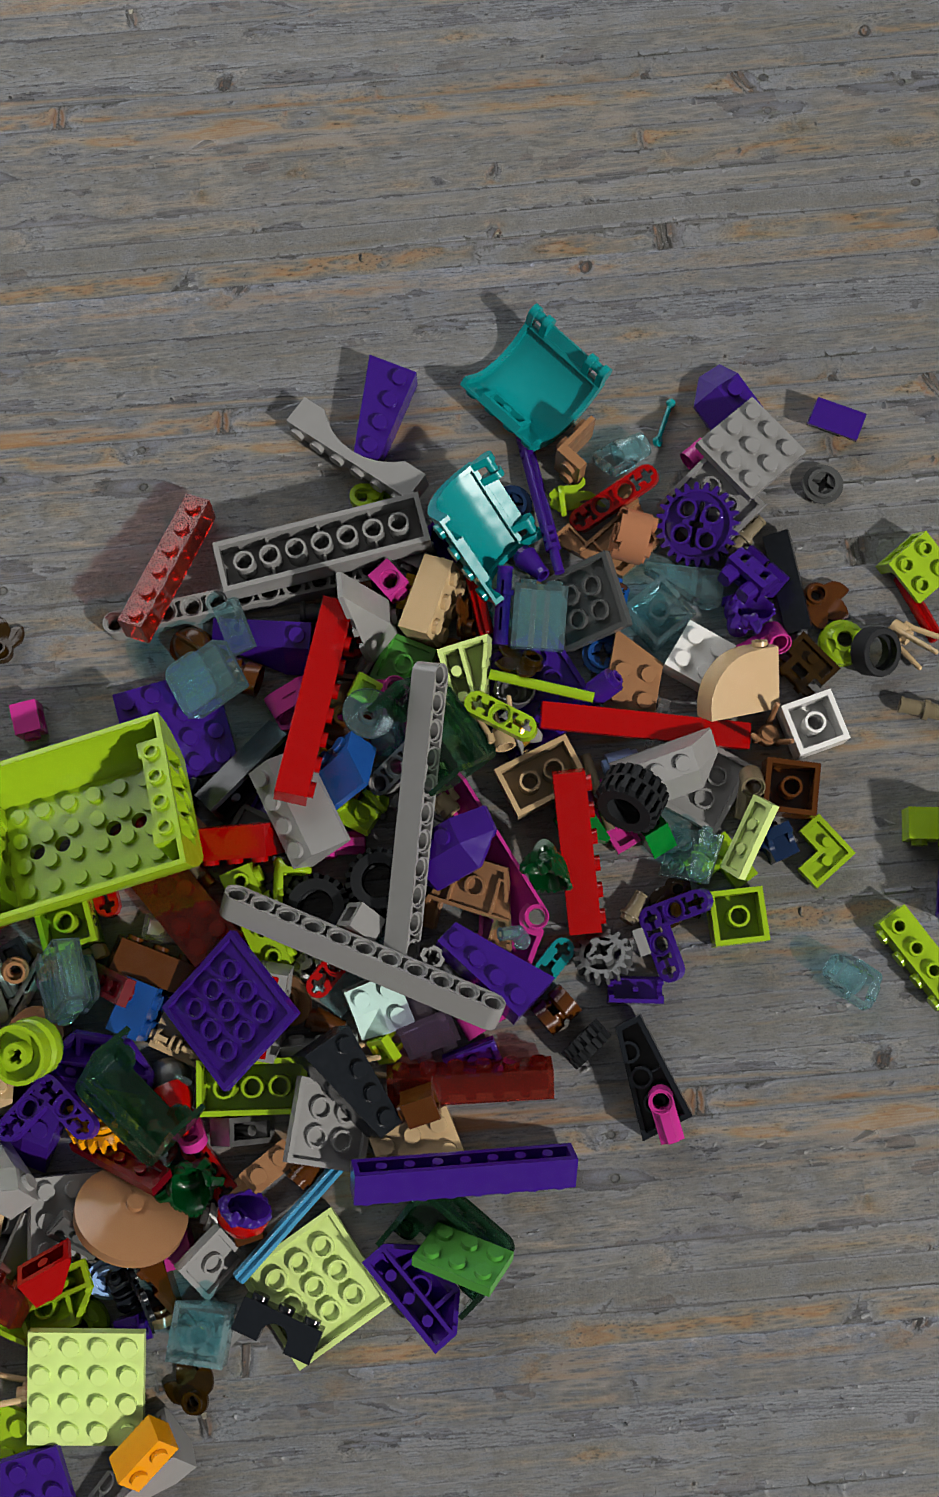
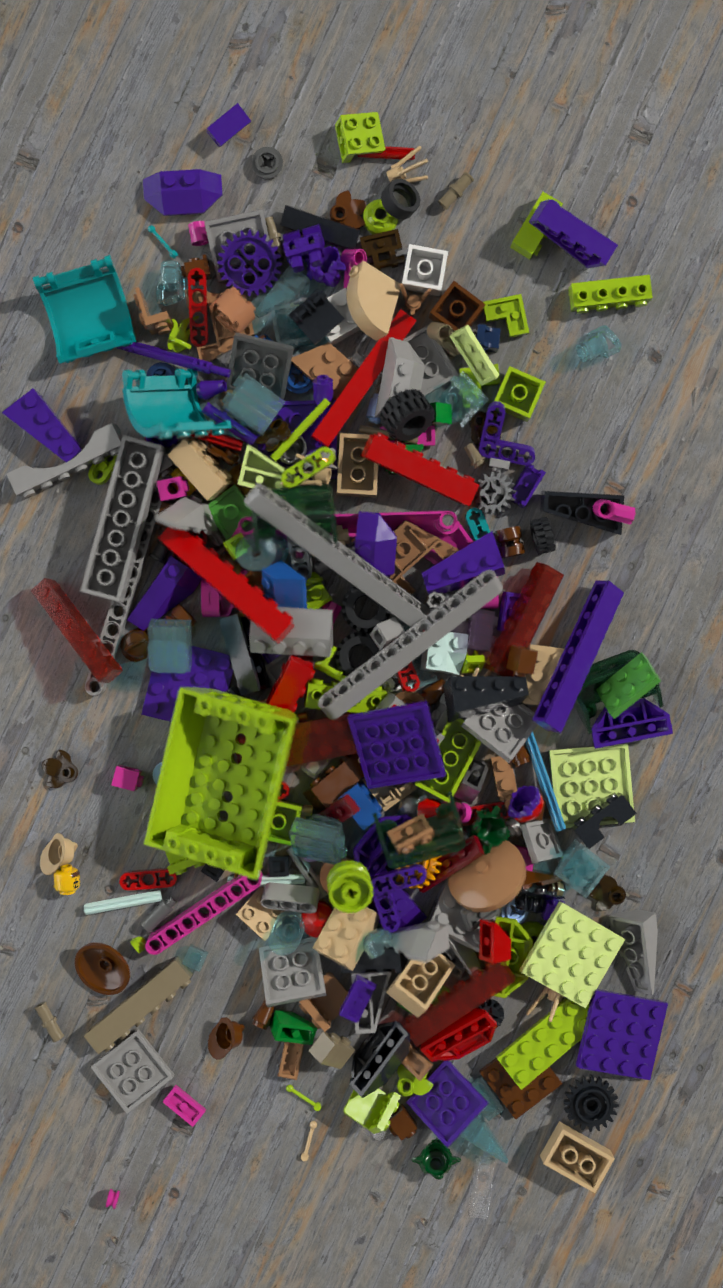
camera: 65 degrees left, 10 degrees up
medium nougat plate [1,956,30,984] -> none
light orange brick [109,1414,179,1492] -> none
clear light blue plate [212,598,257,657] -> none
clear light blue arm [497,925,531,950] -> none
dark green hair [519,839,573,894] -> none
light grey plate [695,397,806,502] -> none
none -> reddish brown brick [181,254,212,282]
none -> black hinge [288,289,345,345]
none -> medium nougat bracket [387,813,434,855]

